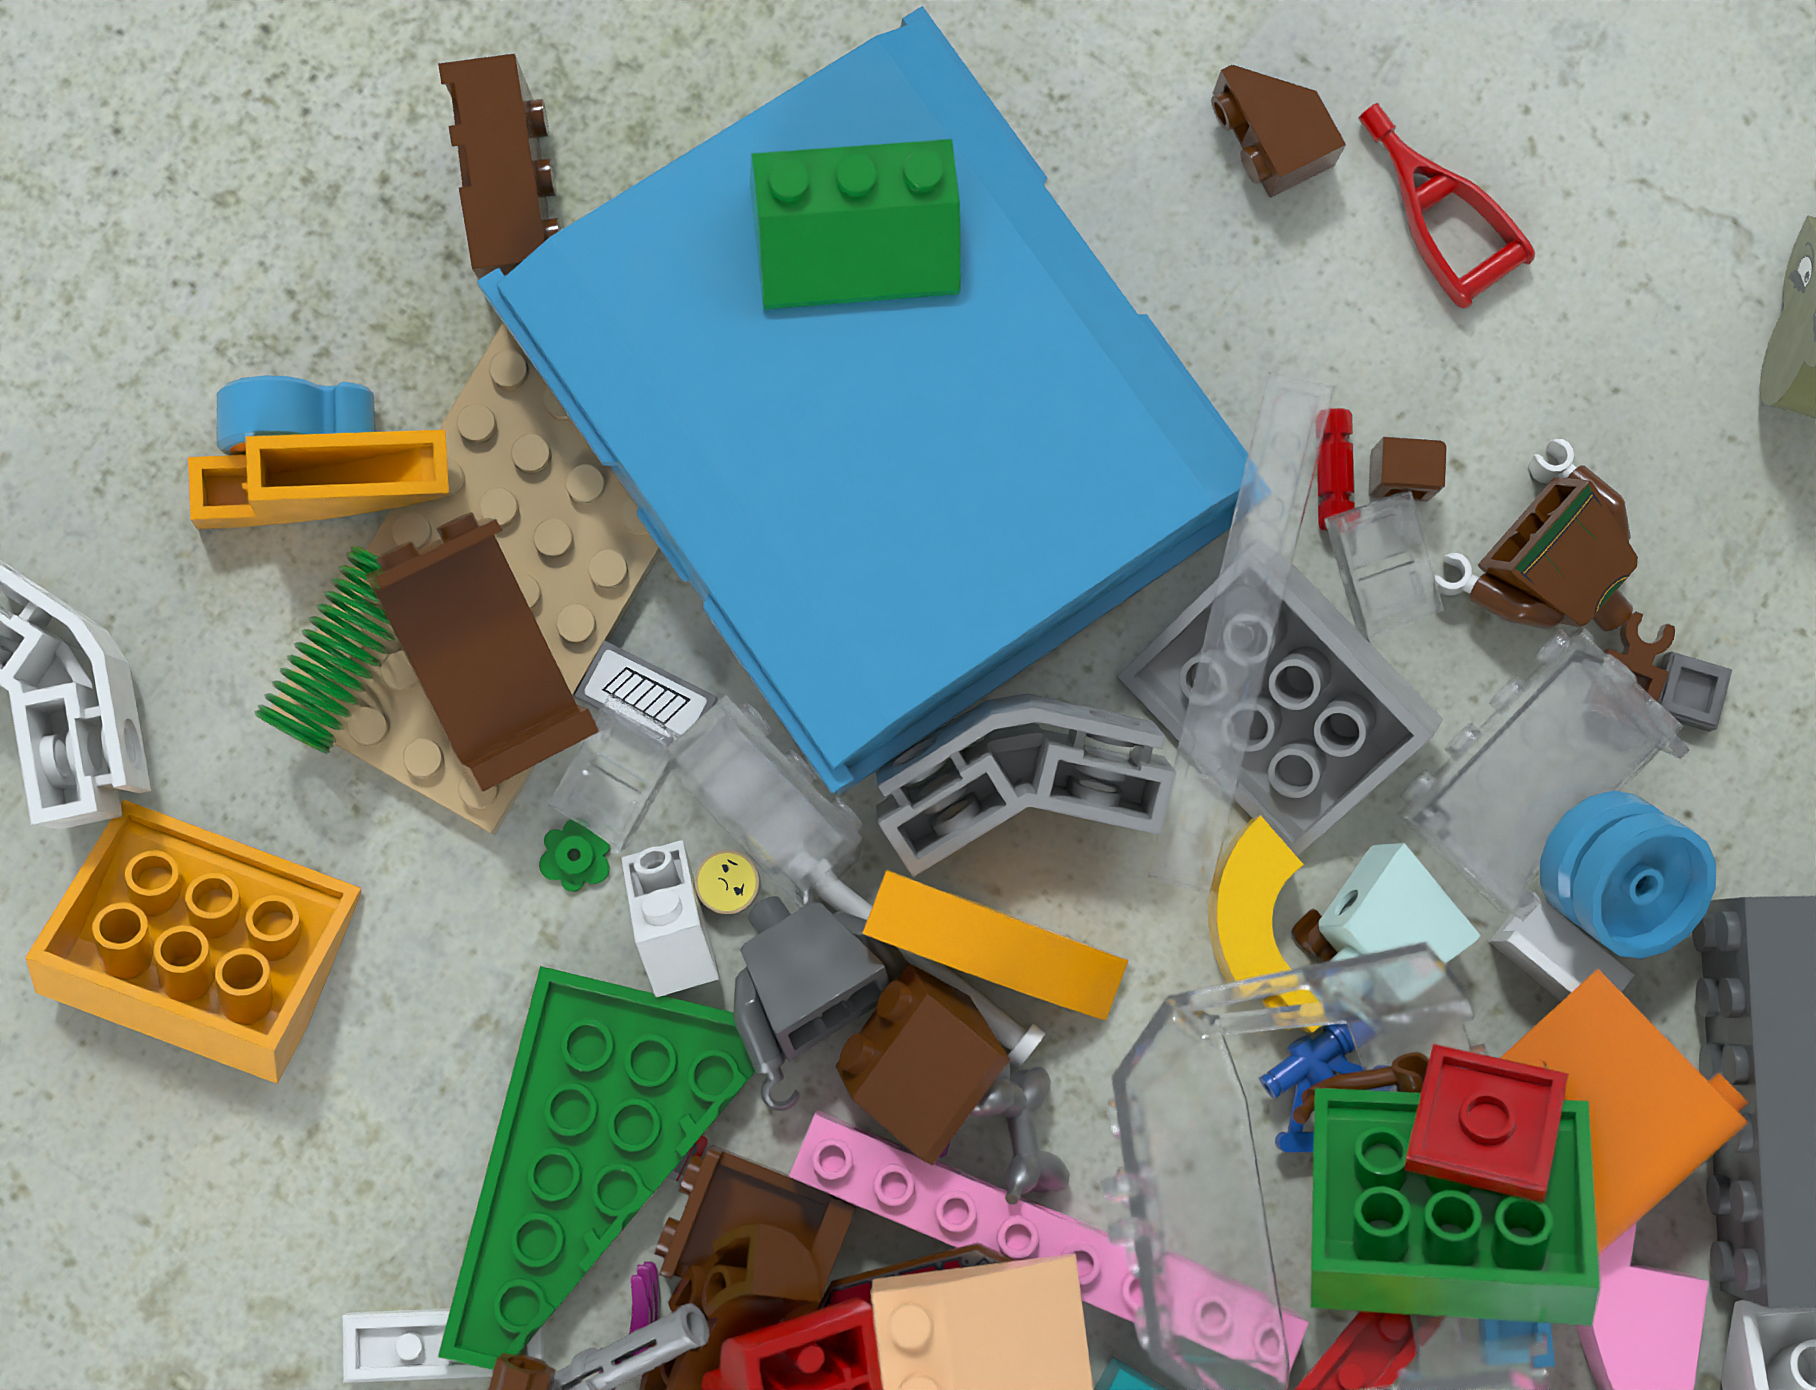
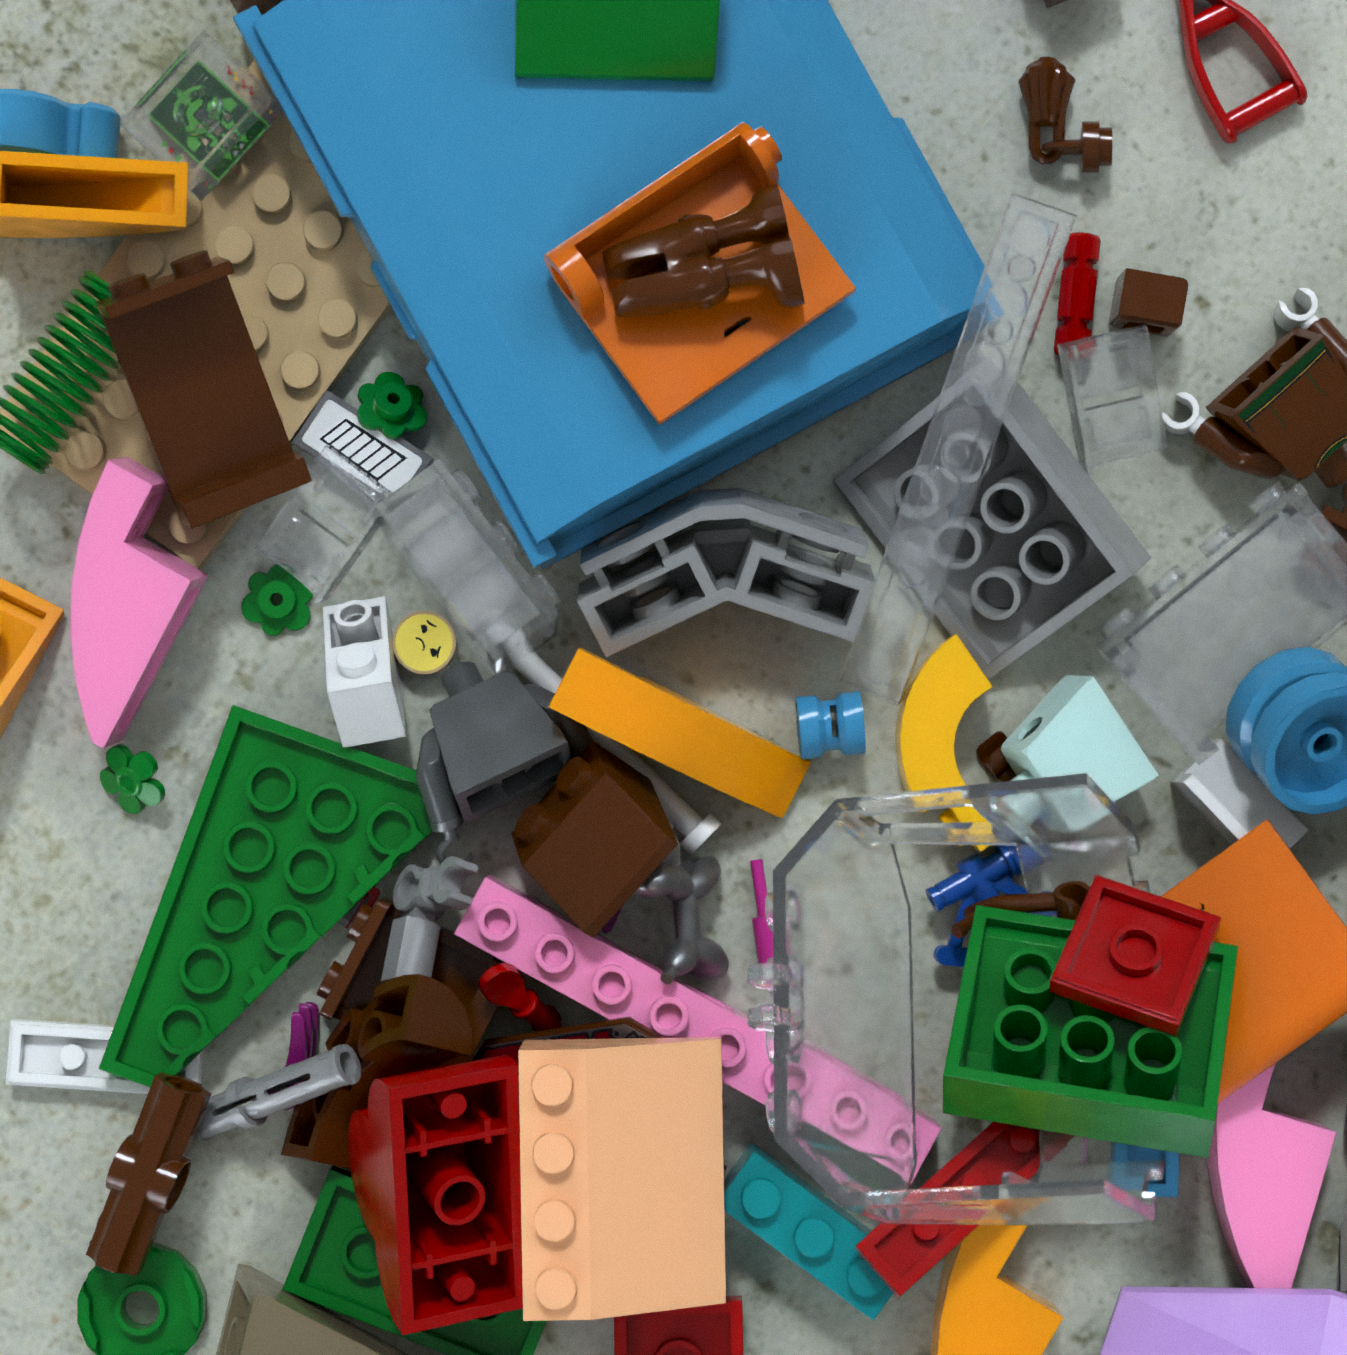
camera: 10 degrees right, 5 degrees up
none -> bright pink slope [70,457,209,749]
none -> green plant [100,744,165,814]
none -> clear tile [120,30,283,201]
none -> green plant [357,372,427,439]
none -> light grey bar [381,856,478,983]
none -> red piece [477,963,561,1031]
none -> orange door [543,122,856,426]
none -> reddish brown piece [602,184,805,318]
none -> dark pink piece [750,859,783,981]
none -> dark azure wheel [795,691,866,759]
none -> reddish brown piece [1018,57,1112,173]

